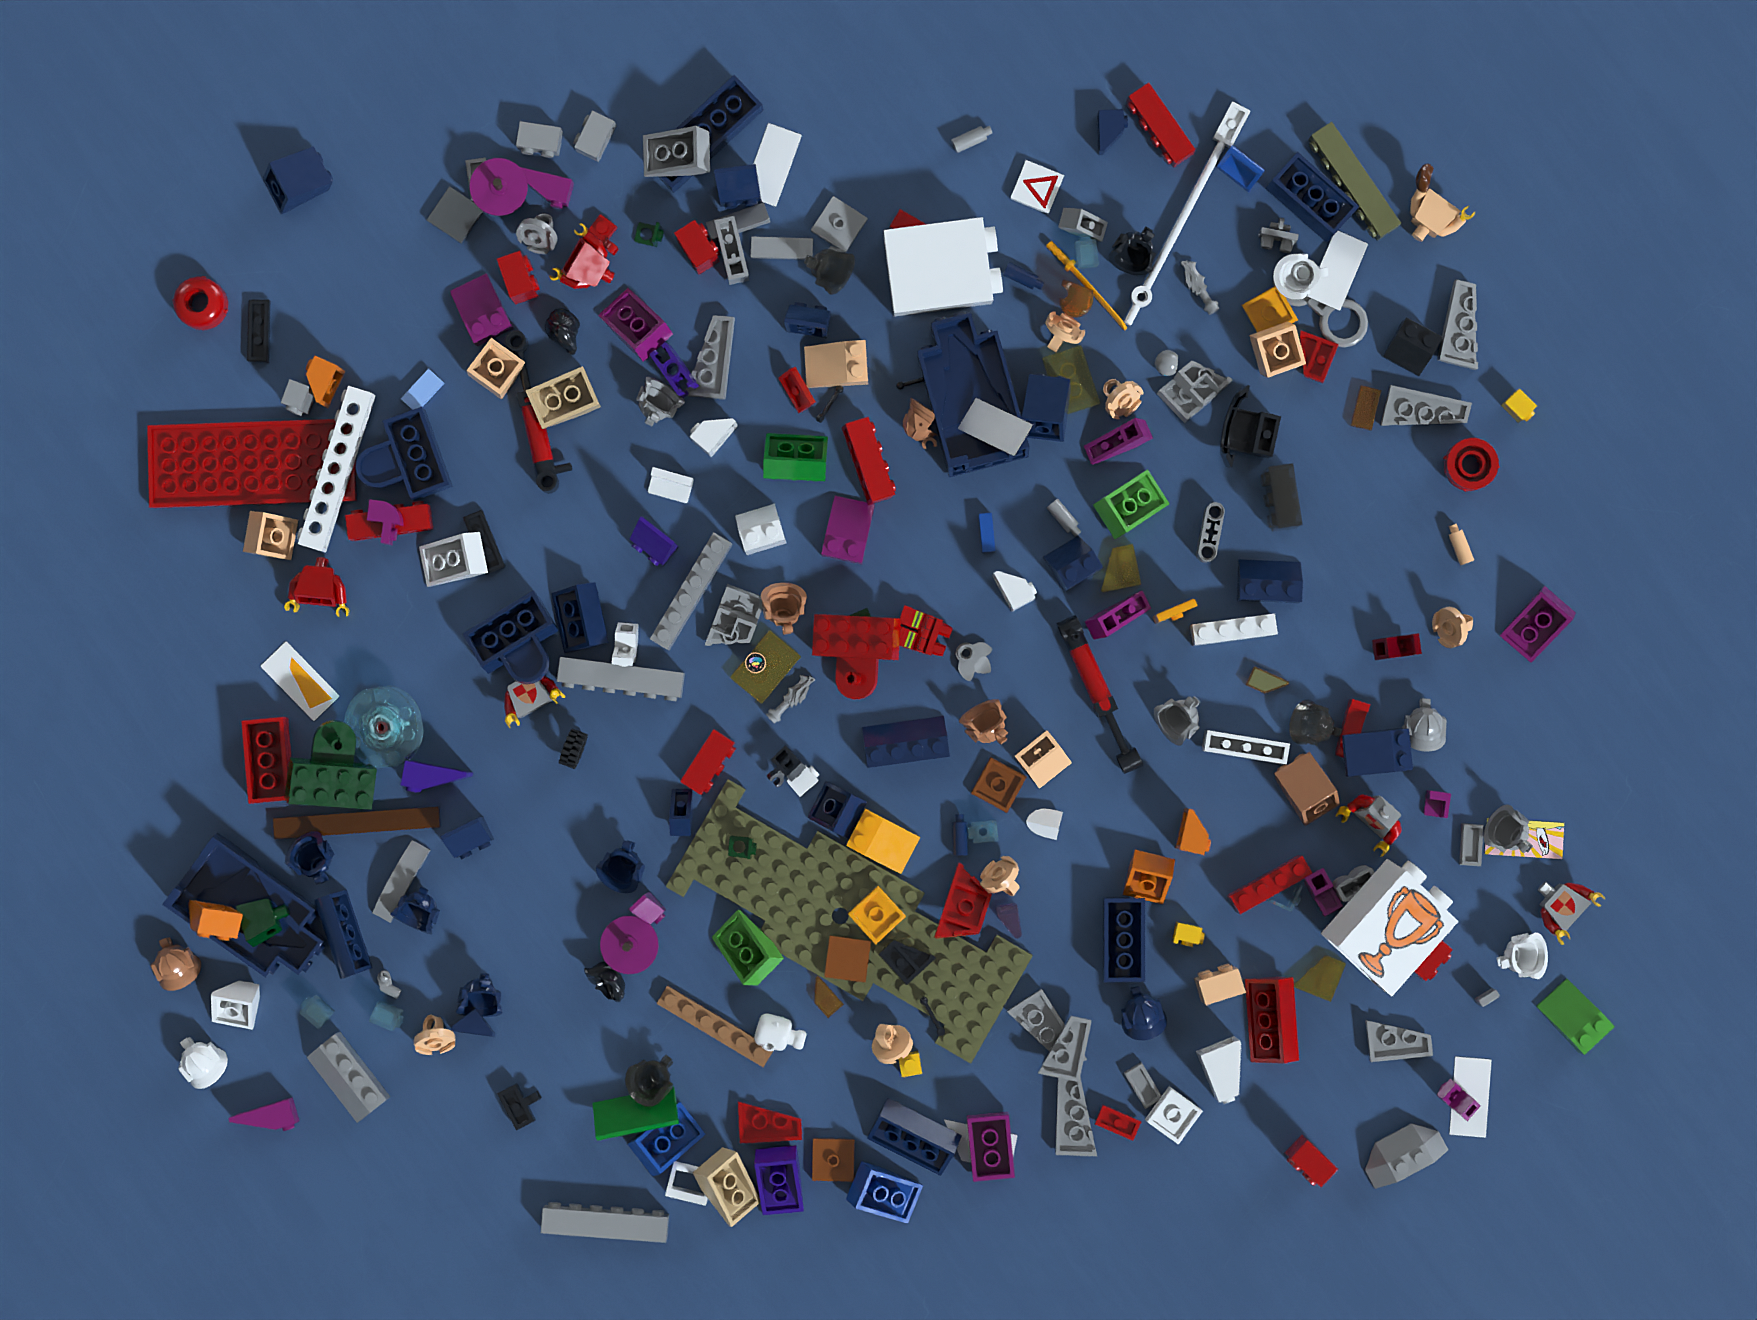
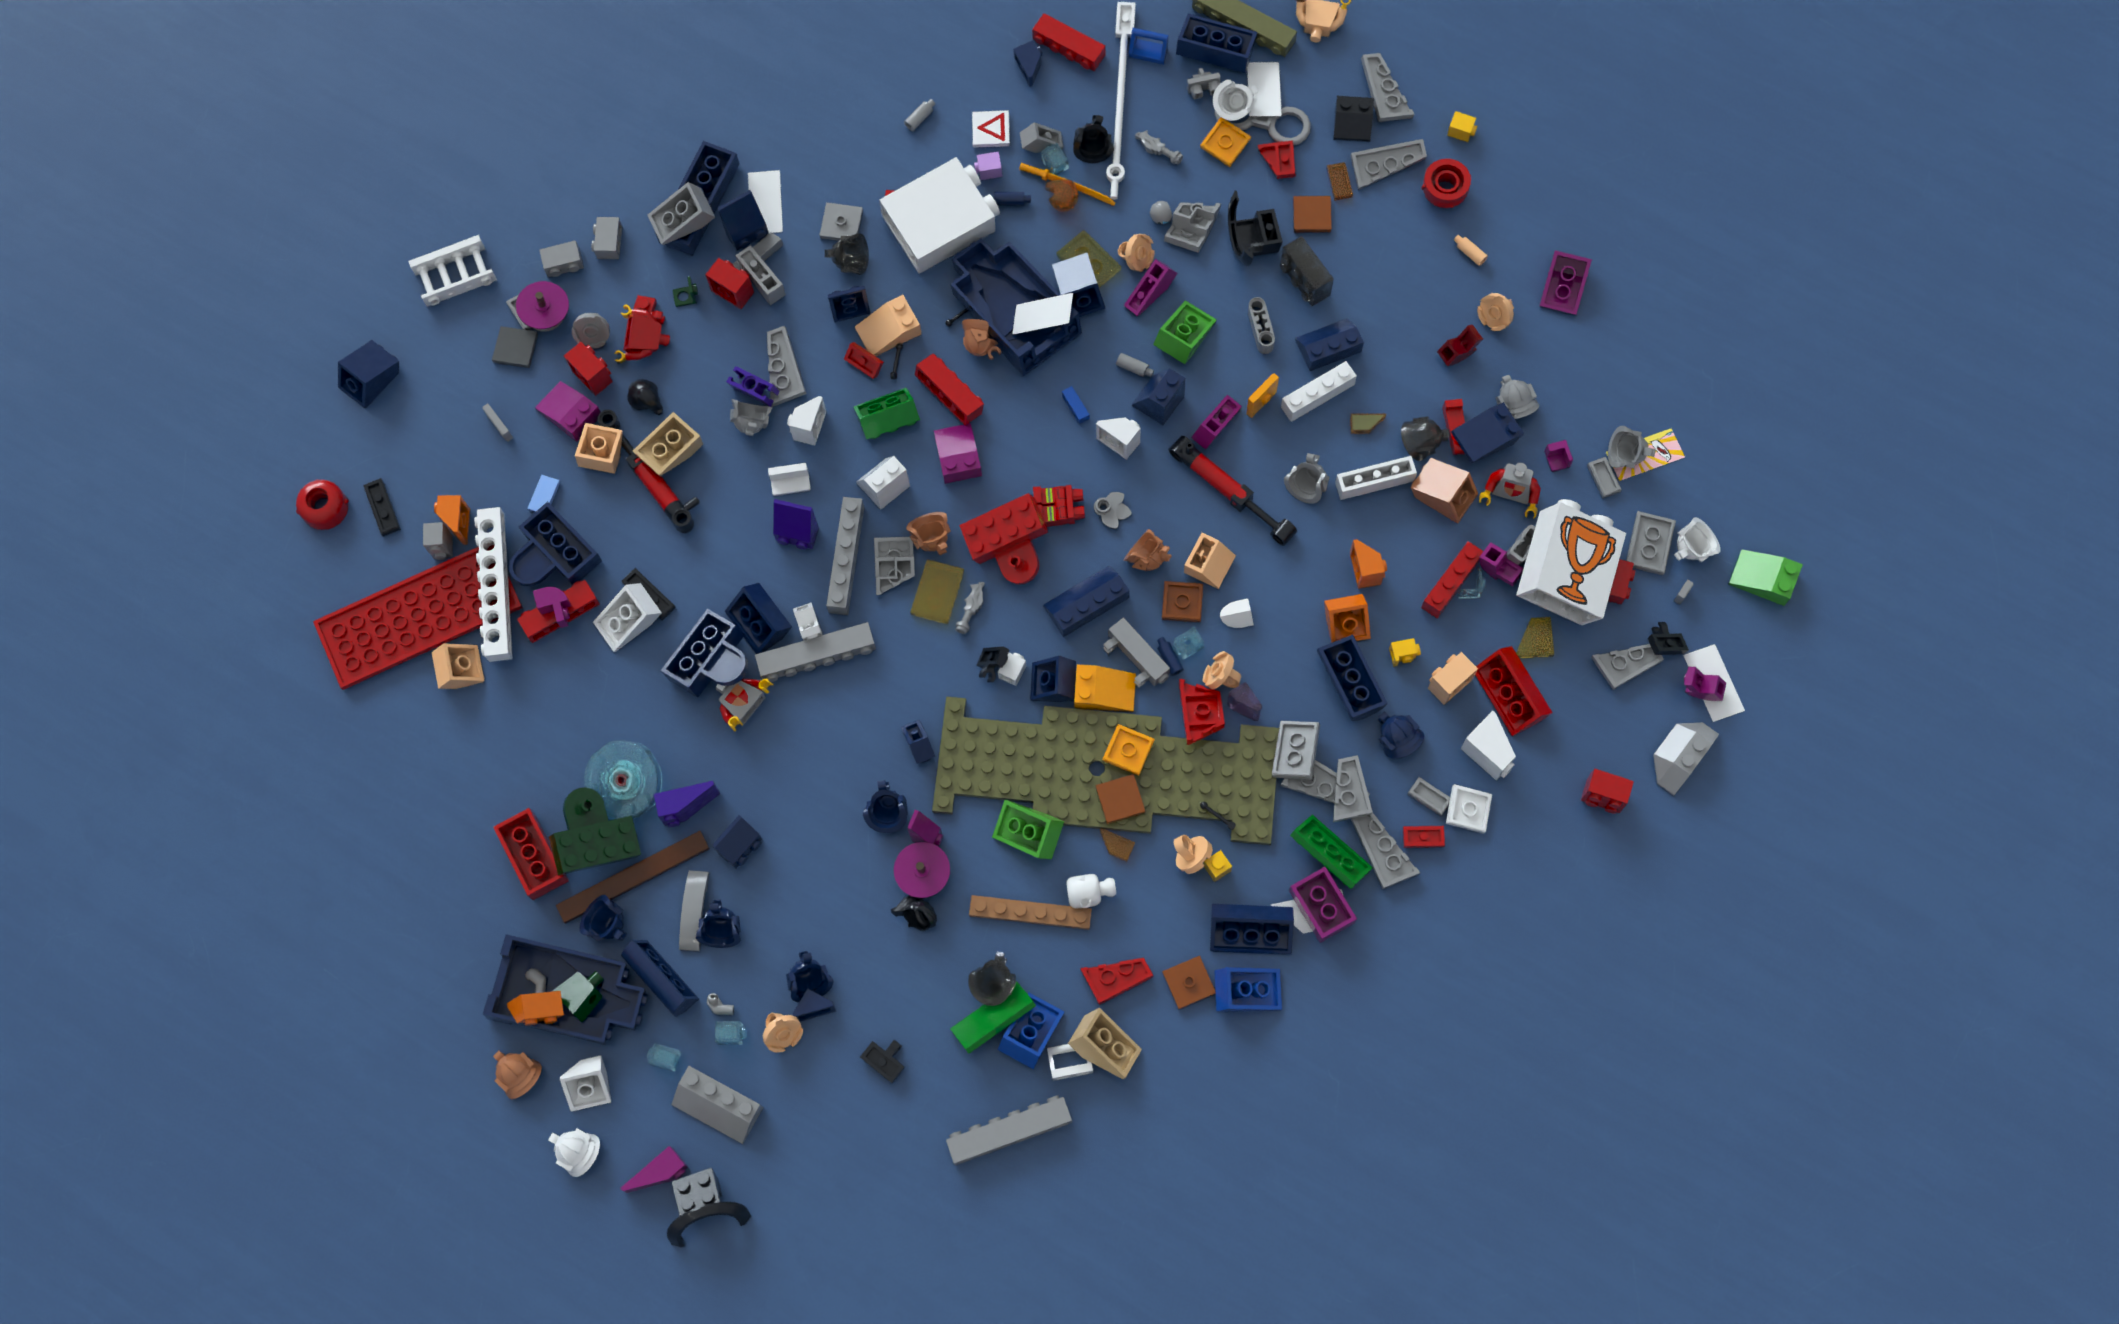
camera: 25 degrees left, 15 degrees down
white sticker [261,642,339,721] -> none
red torso [284,557,350,617] -> none
magenta slope [520,167,574,209] -> none
black tyre [559,729,588,769] -> none
magenta slope [598,288,673,362] -> none
red brick [680,729,736,795] -> none
dark green bracket [728,836,757,859] -> none
tile [745,652,766,673] -> none
light grey tile [751,237,813,260] -> none
dark purple slope [754,1145,804,1215] -> none
black wing [878,940,936,985] -> none
light nougat tile [1045,312,1085,353] -> none
clear yellow wing [1101,544,1141,593] -> none
light nougat brick [1249,322,1306,377] -> none
torso [1538,881,1605,945] -> none
none -> white fence [408,235,497,307]
none -> light grey tile [482,403,513,441]
none -> light grey arm [525,968,546,993]
none -> black piece [667,1167,751,1247]
none -> lavender brick [974,152,1002,180]
none -> light grey brick [1103,617,1170,688]
none -> light grey tile [1272,721,1320,779]
none -> green plate [1290,815,1373,889]
none -> dark orange tile [1293,196,1331,232]
none -> light grey tile [1626,511,1676,575]
none -> black plate [1647,622,1689,655]

